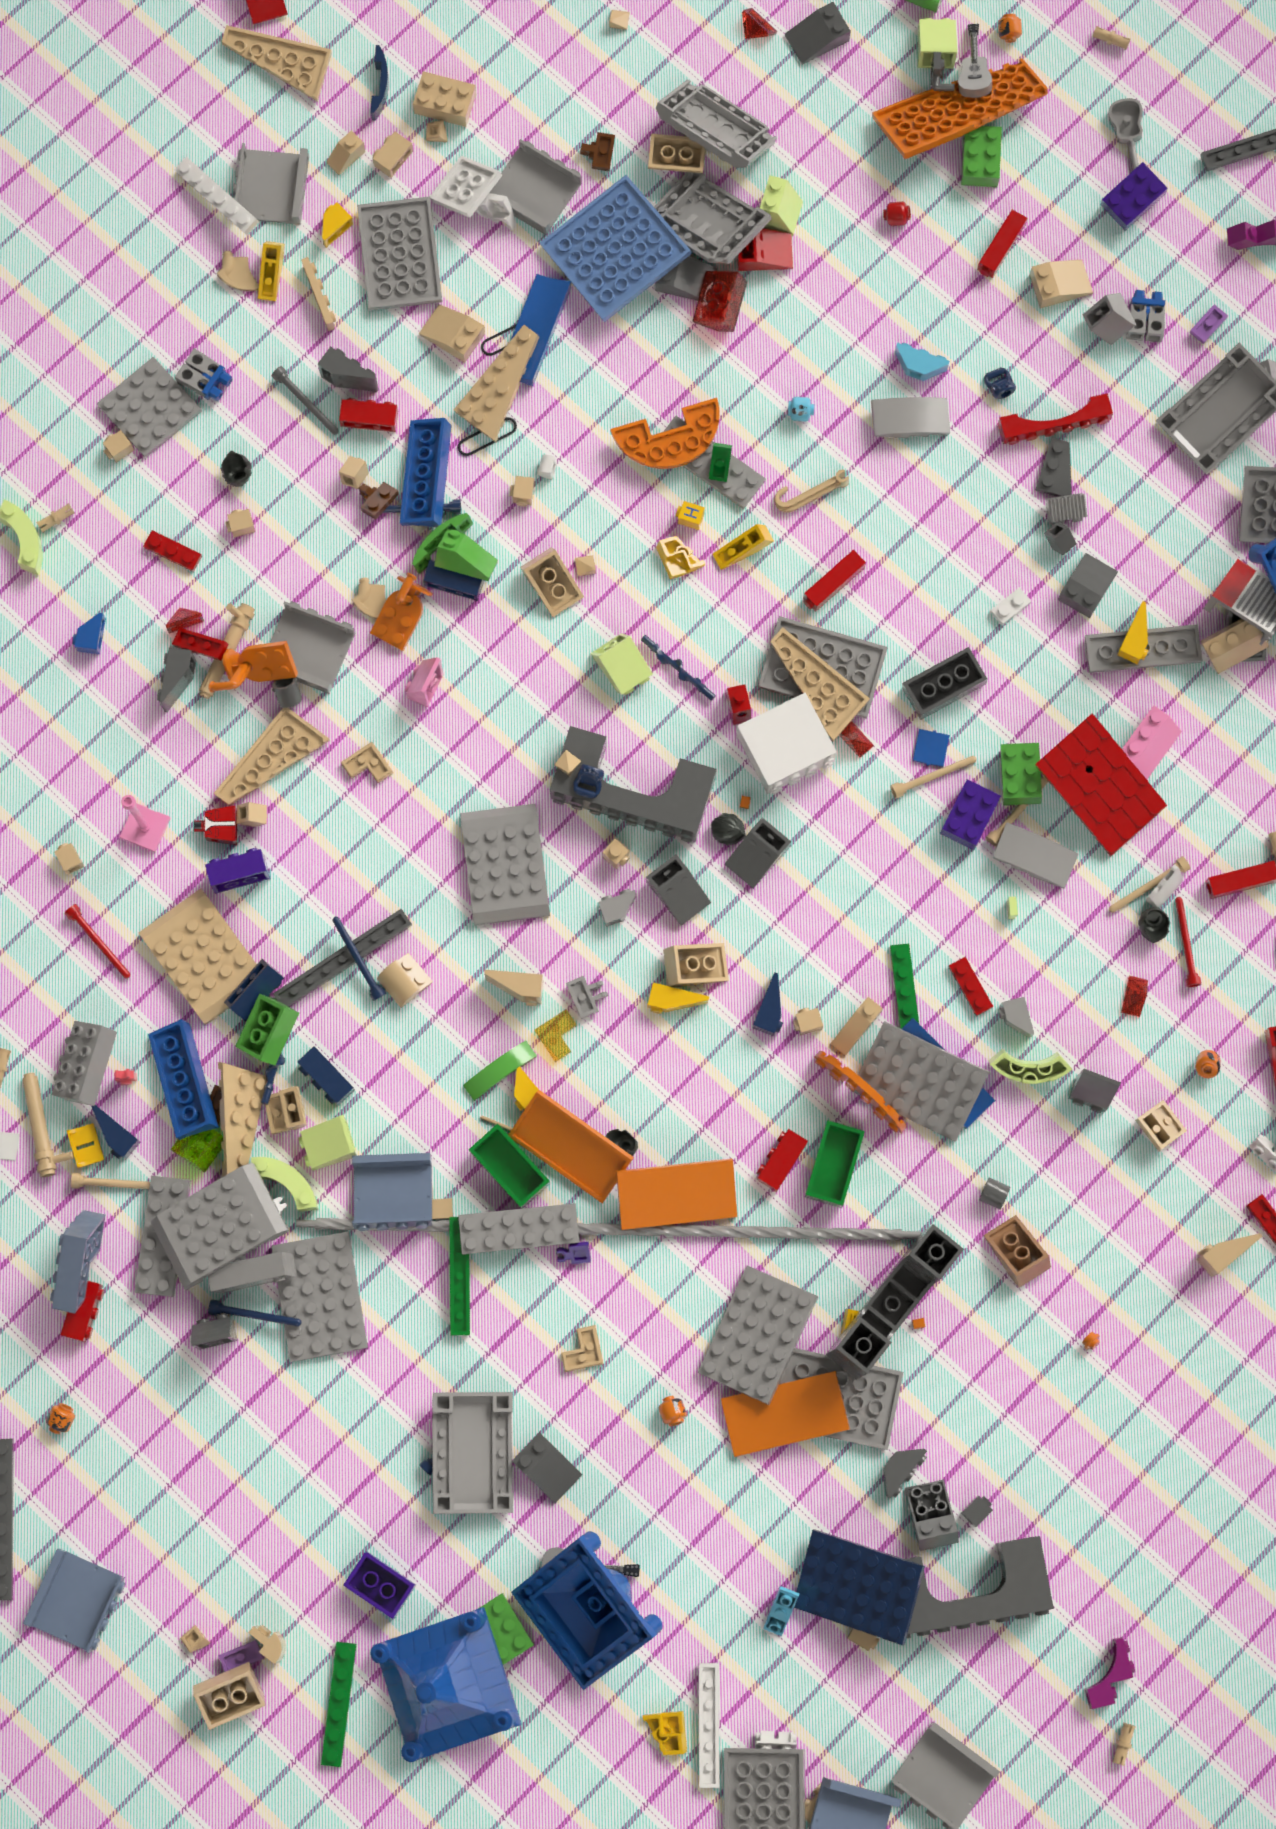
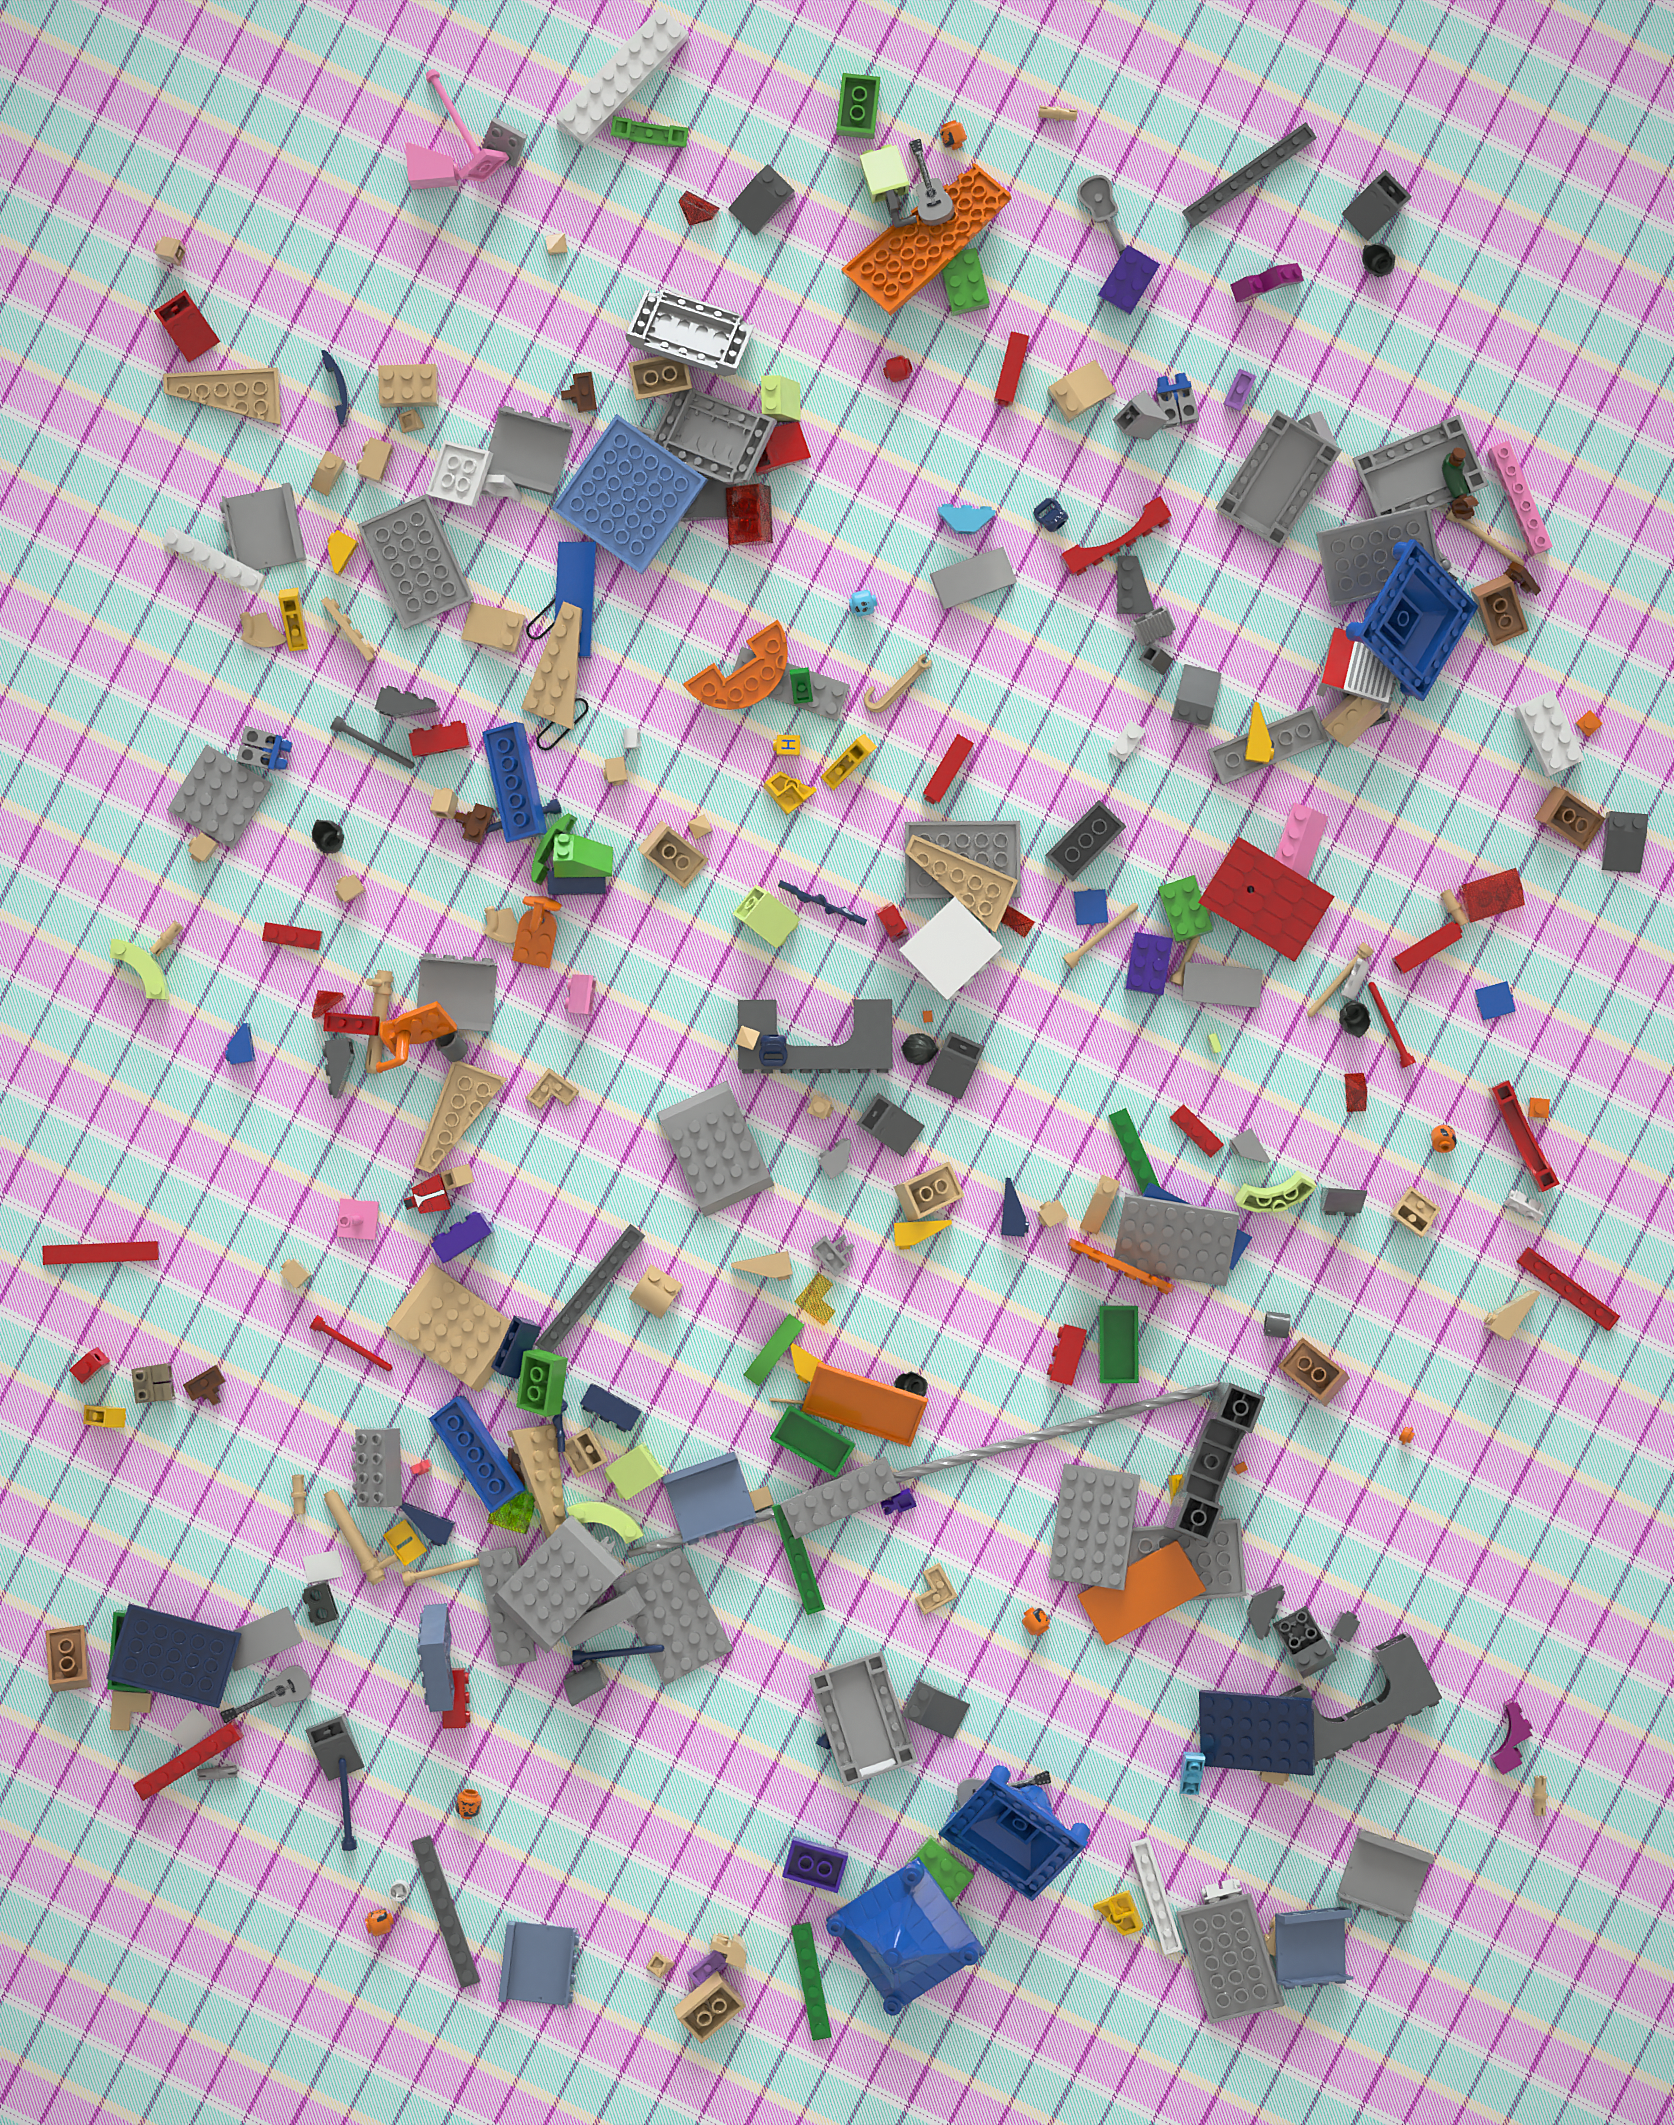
camera: 15 degrees left, 10 degrees up
dark blue piece [332,916,387,1001] -> none
orange tile [616,1158,737,1230] -> none

